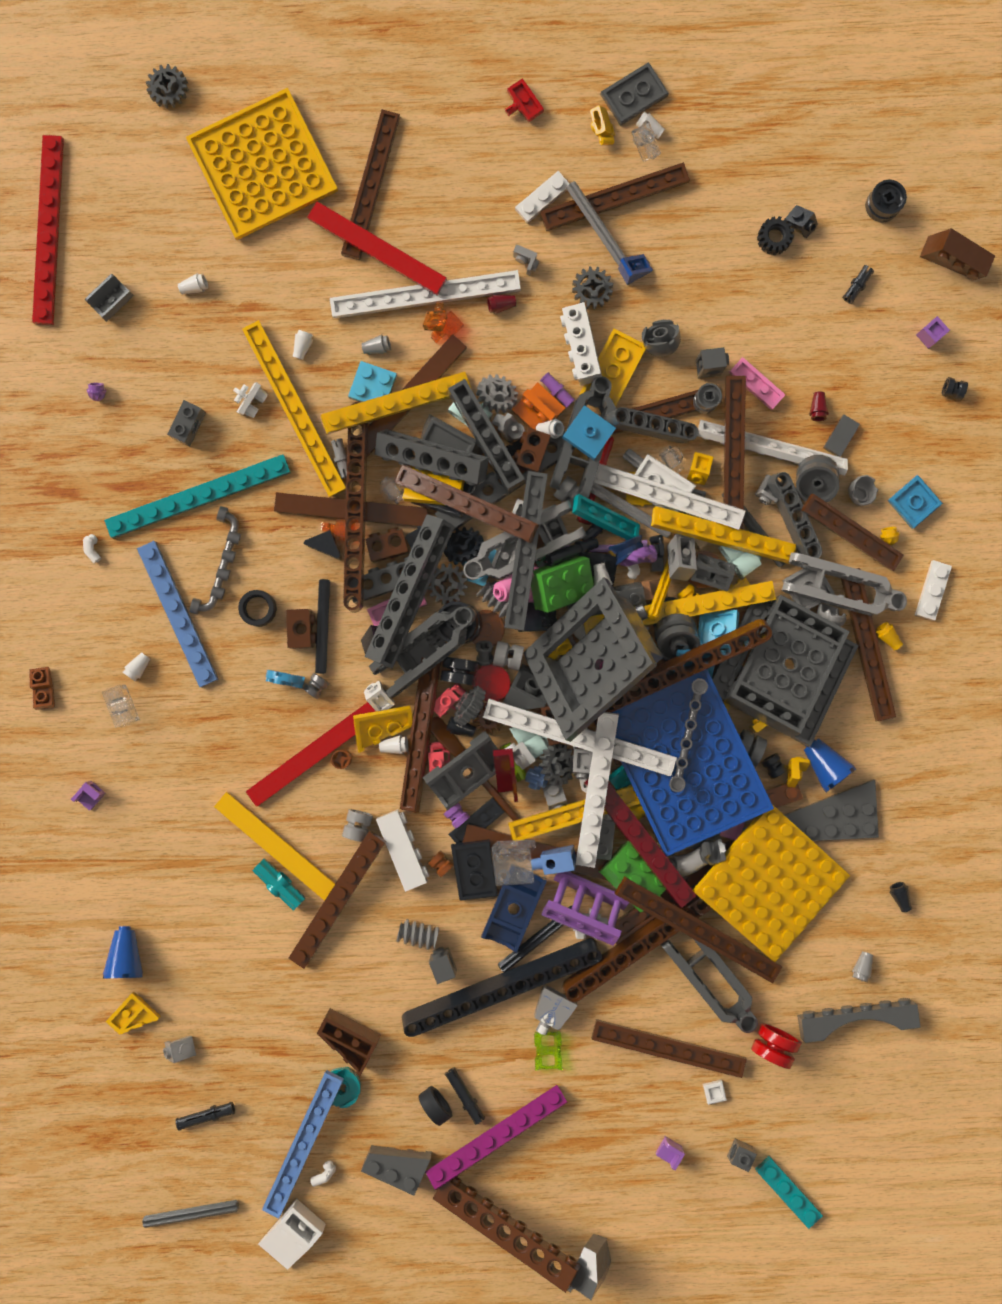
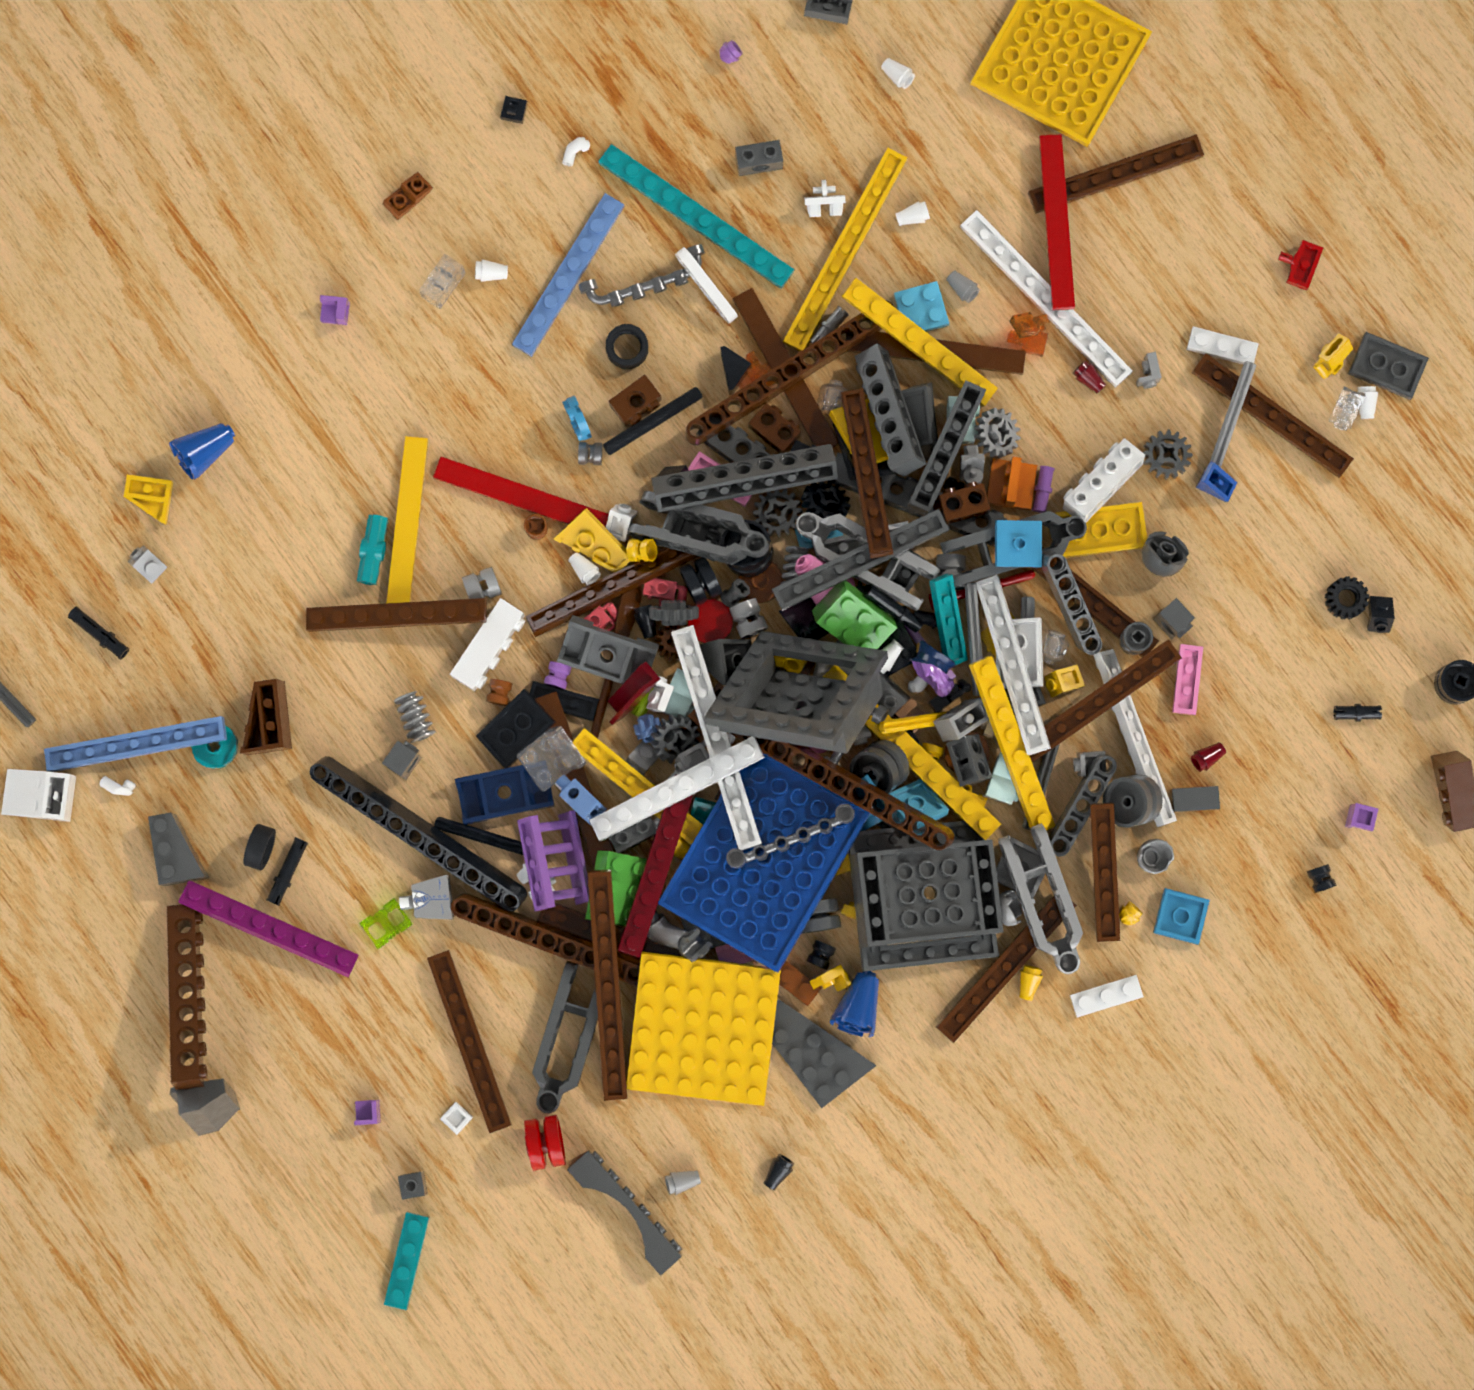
camera: 55 degrees right, 5 degrees down
white cone [536,419,564,439] -> none
none -> black tile [500,96,528,124]
none -> yellow wheel [626,539,658,562]
none -> white beam [675,247,738,324]

